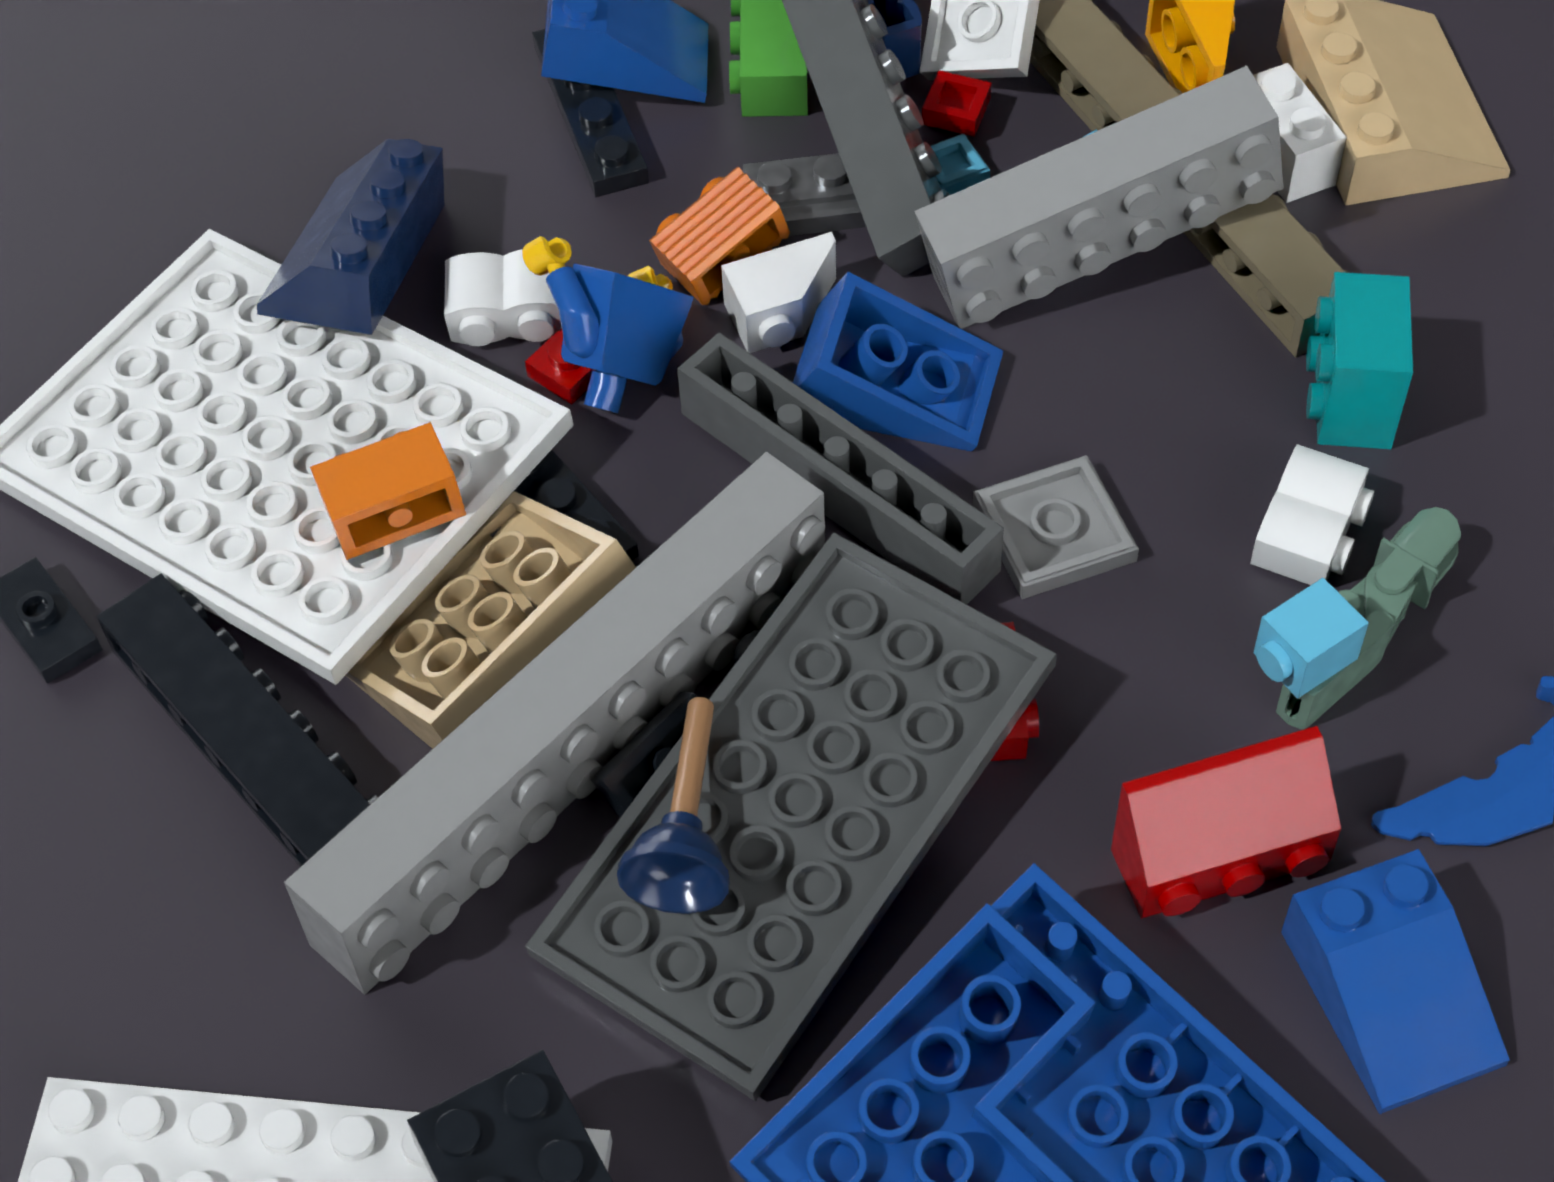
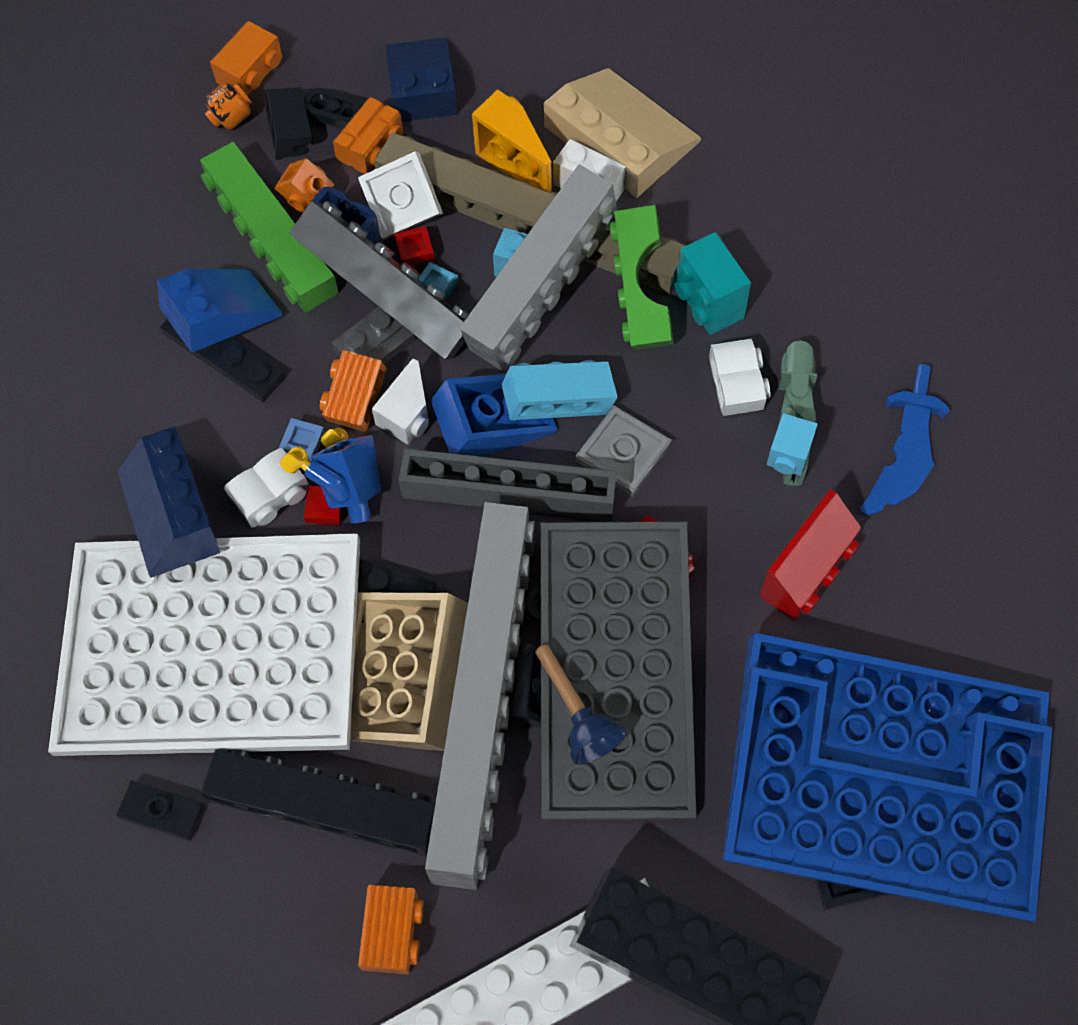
camera: 35 degrees left, 10 degrees up
orange brick [310,422,466,560] -> none
blue slope [1281,849,1510,1114] -> none
none -> medium blue plate [279,418,325,462]
none -> orange brick [358,885,424,975]
none -> medium azure brick [502,360,617,420]
none -> bright green arch [610,205,674,350]

